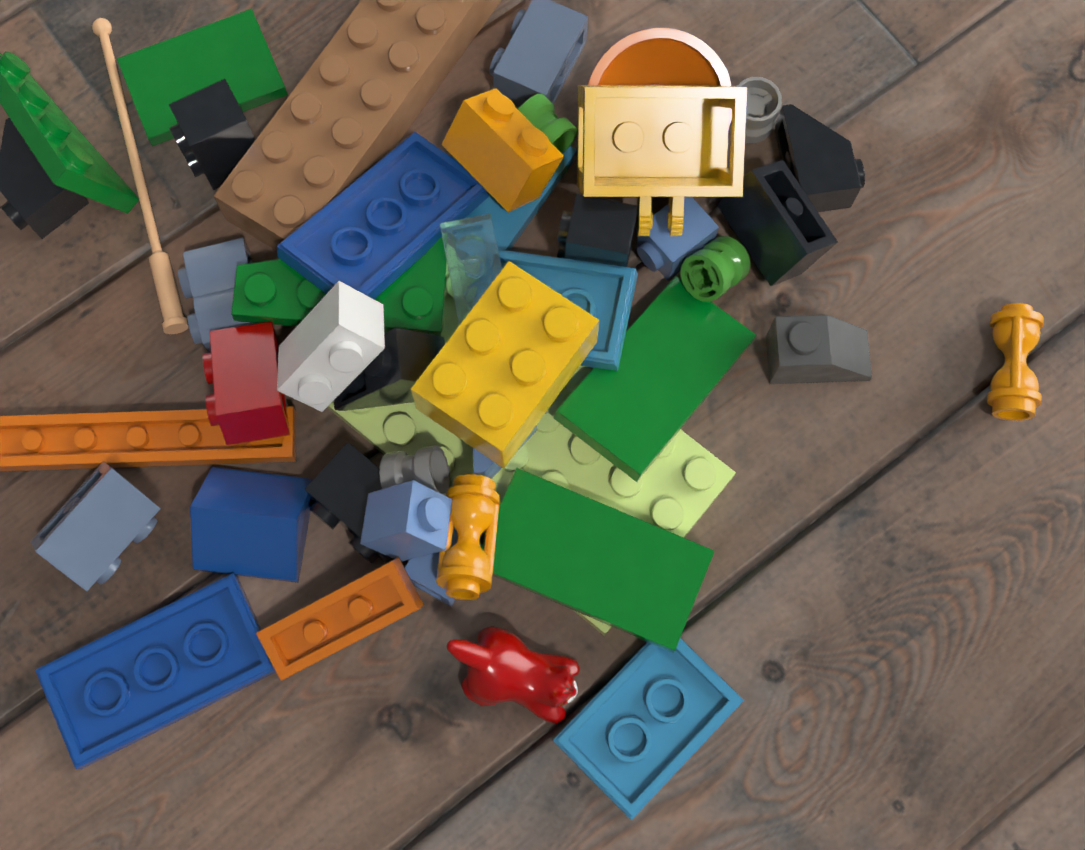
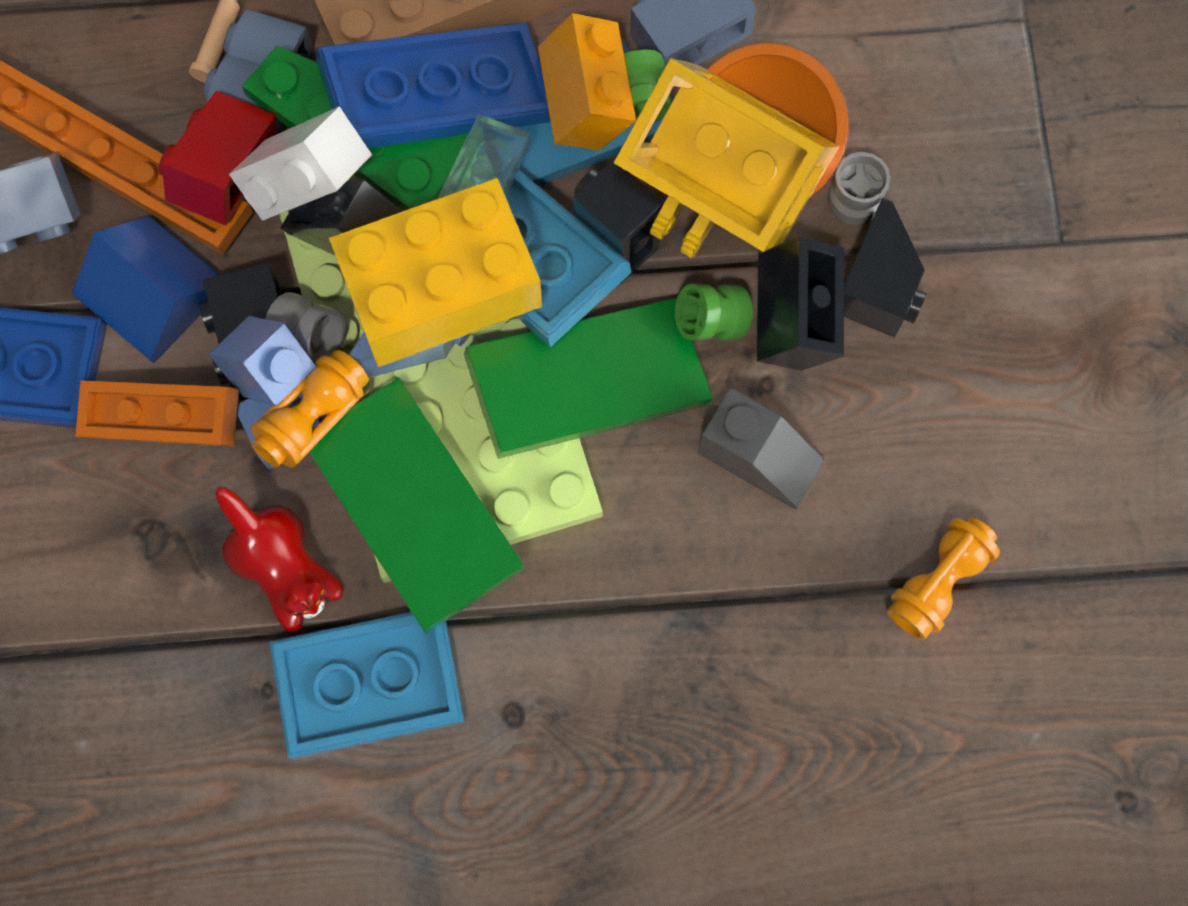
camera: 35 degrees right, 0 degrees up
medium blue brick [636,197,719,281] -> none

